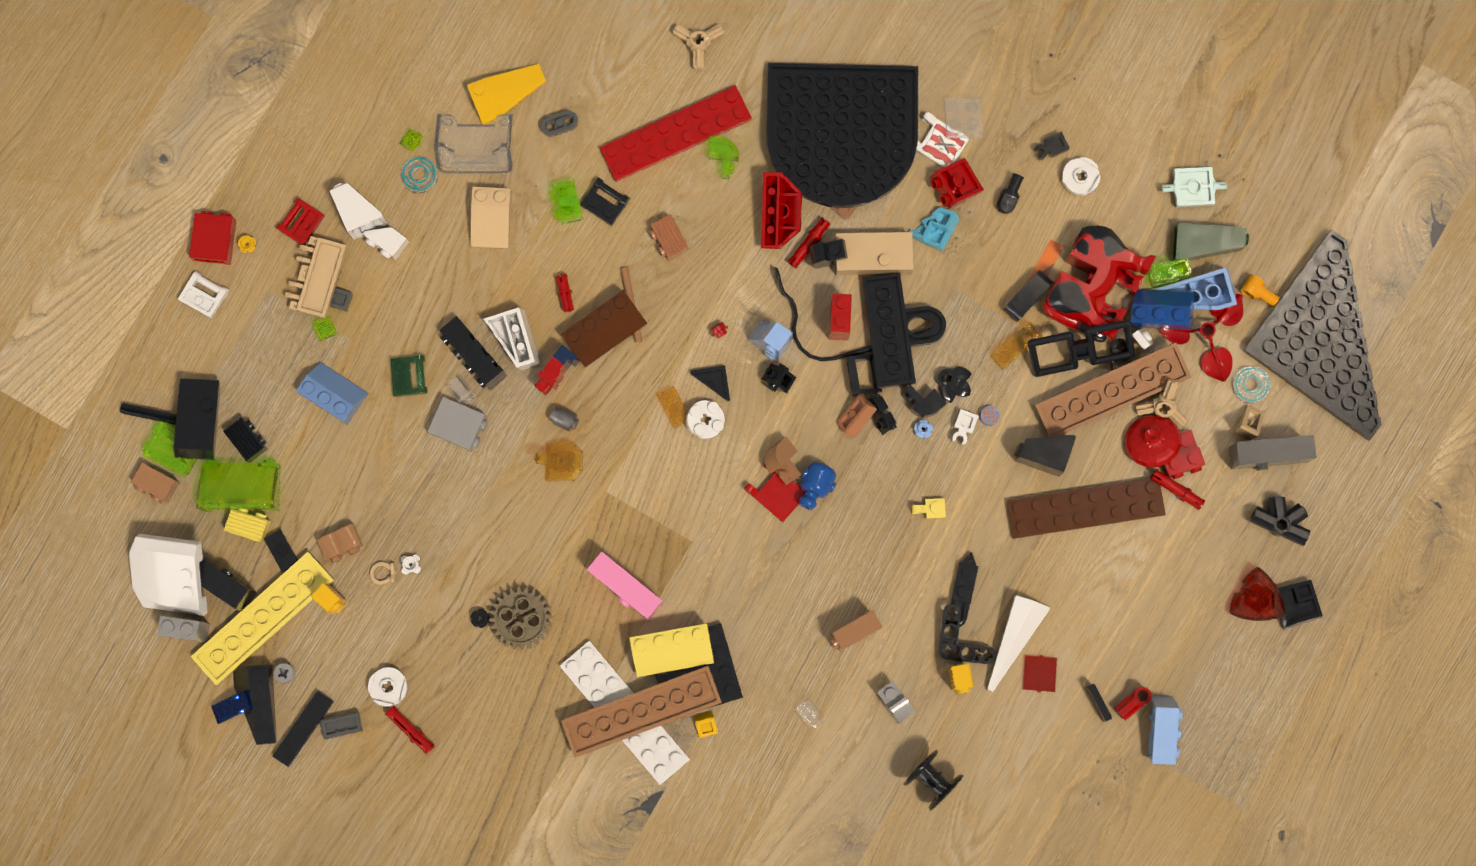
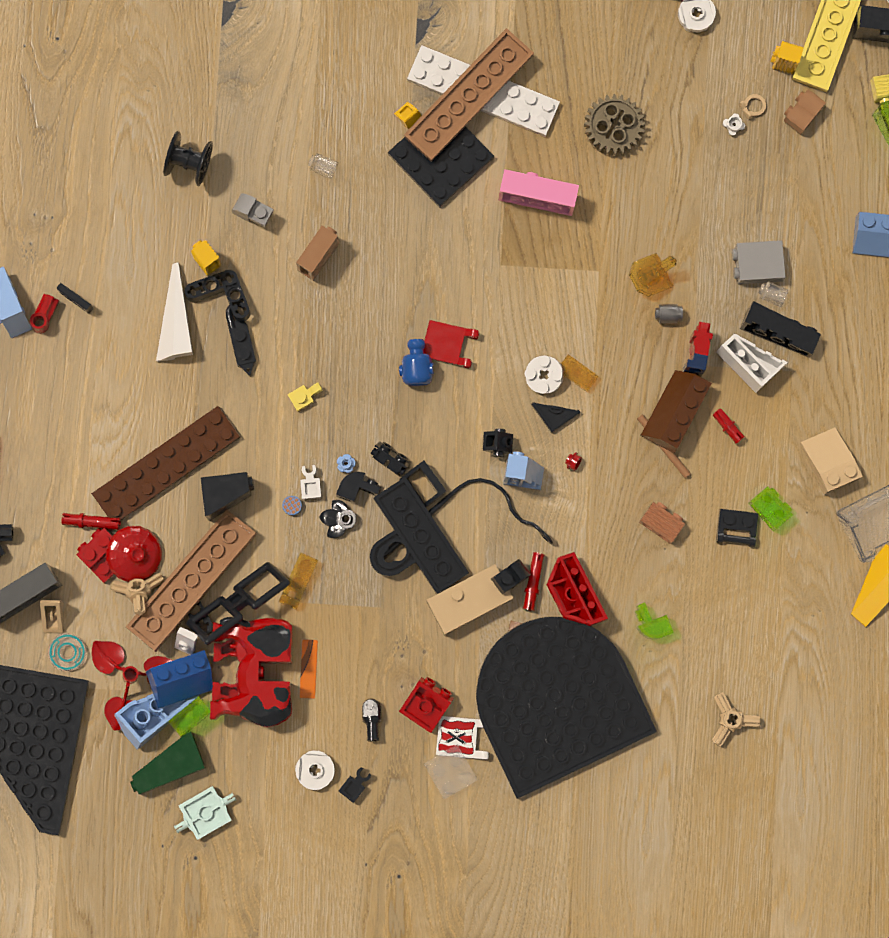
camera: 145 degrees right, 0 degrees up
black plate [264,529,298,572] -> none
clear green plate [390,355,428,397] -> none
black plate [471,609,490,628] -> none
dark grey plate [541,111,578,137] -> none
red plate [600,85,752,182] -> none
light yellow slope [630,624,714,677] -> none
medium nougat brick [765,437,801,485] -> none
red brick [829,293,852,341] -> none
nougat slope [837,394,877,437] -> none
medium azure slope [909,207,960,251] -> none
black beam [1003,270,1054,322] -> none
clear red piece [1023,655,1057,693] -> none
light orange pin [1240,274,1280,306] -> none

